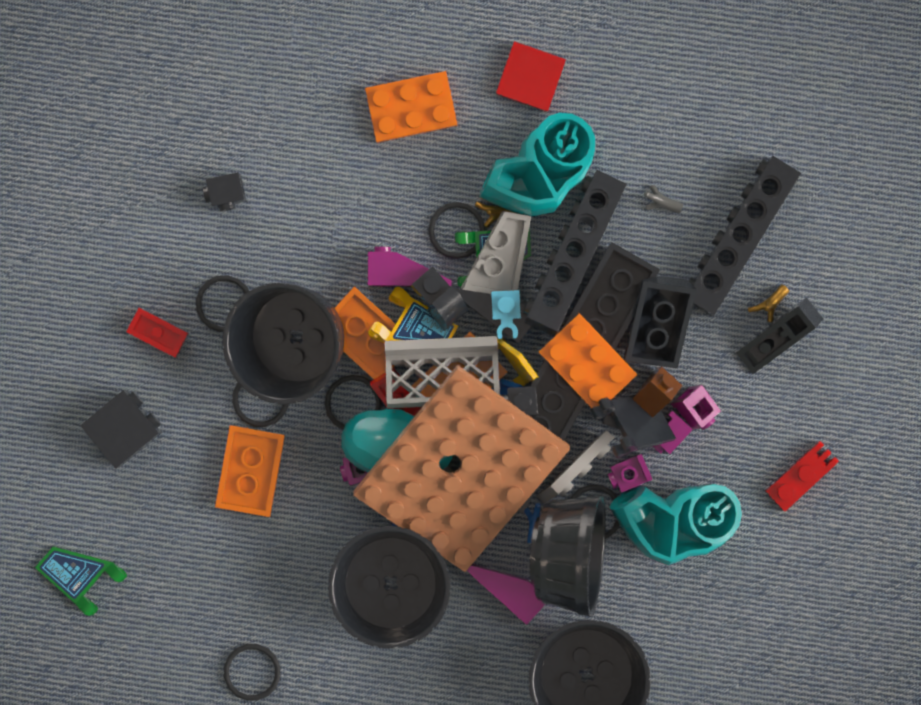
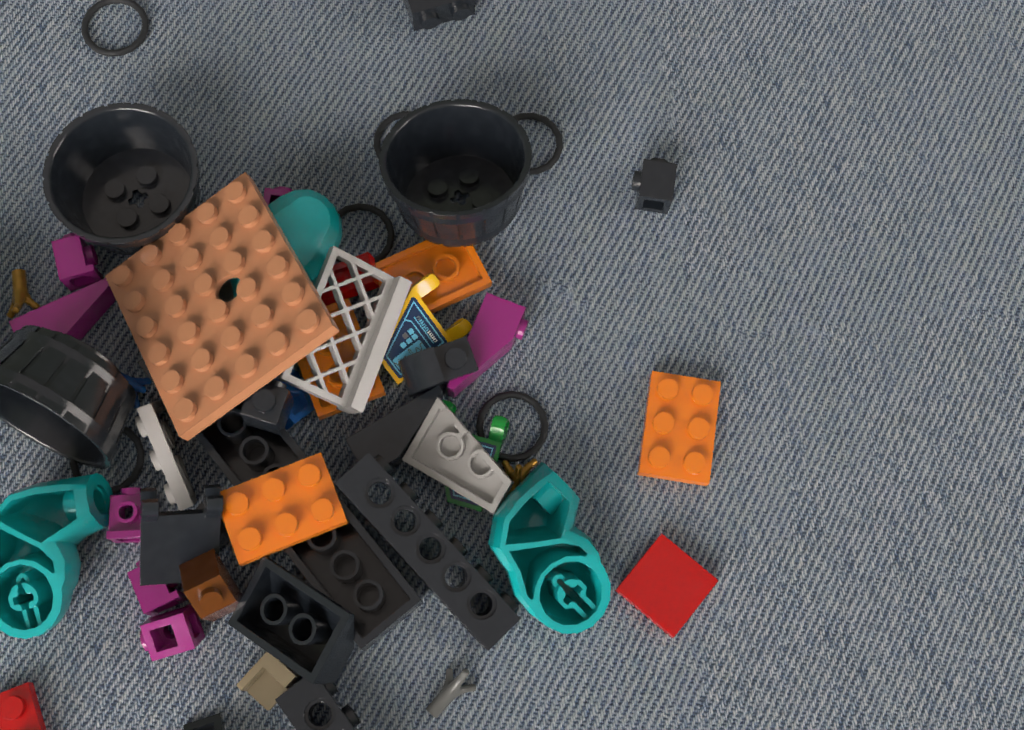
camera: 105 degrees right, 15 degrees down
red plate [126,308,189,358] -> none
orange plate [215,425,285,517] -> none
medium azure plate [491,290,521,339] -> none
yellow flag [497,336,538,386] -> none
none -> pearl gold bar [6,269,40,318]
none -> magenta brick [51,233,104,291]
none -> dark tan panel [236,652,300,710]

